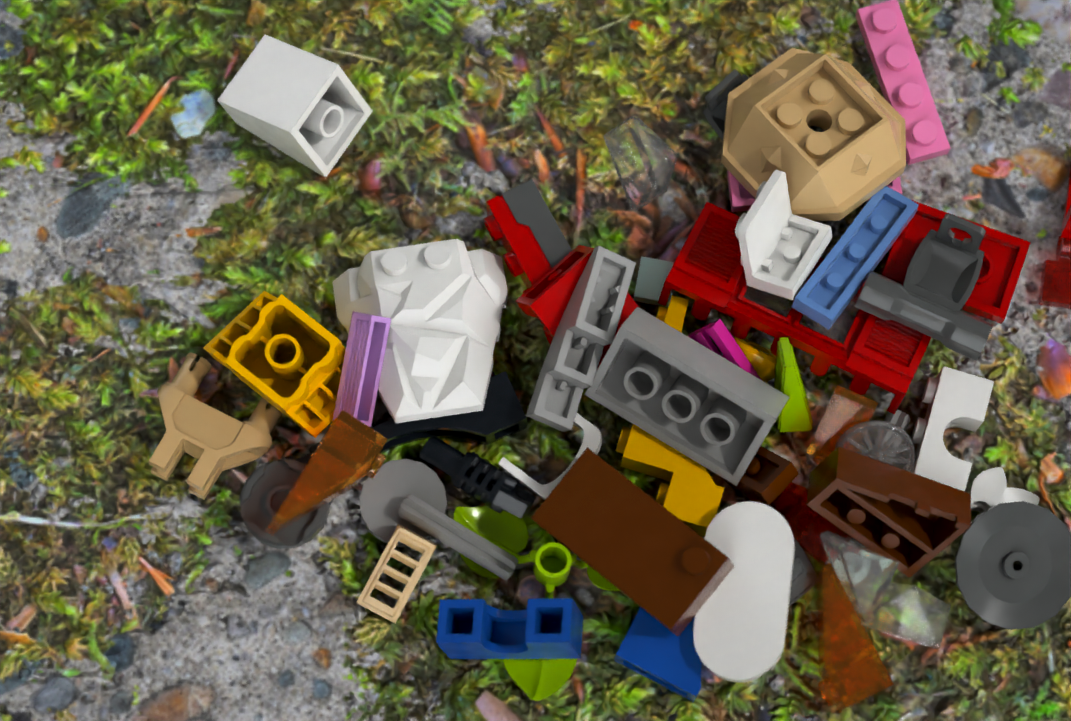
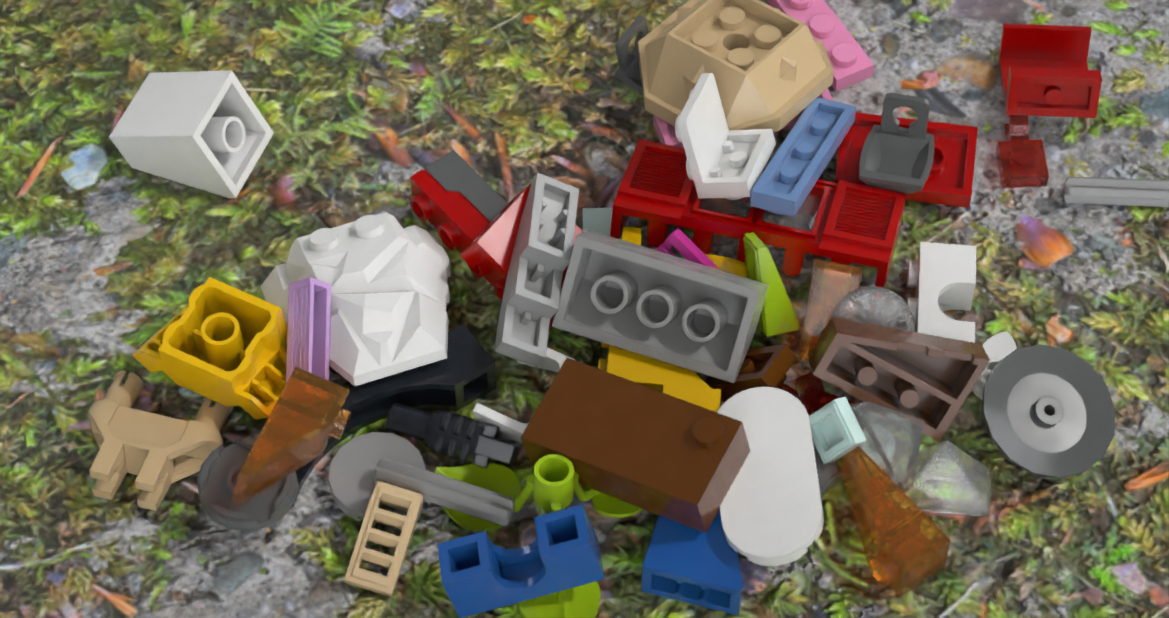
camera: 10 degrees left, 20 degrees down
clear slope [603,116,678,211] -> none
dark grey axle [854,271,993,361] -> none
none -> light aqua tile [809,397,867,464]

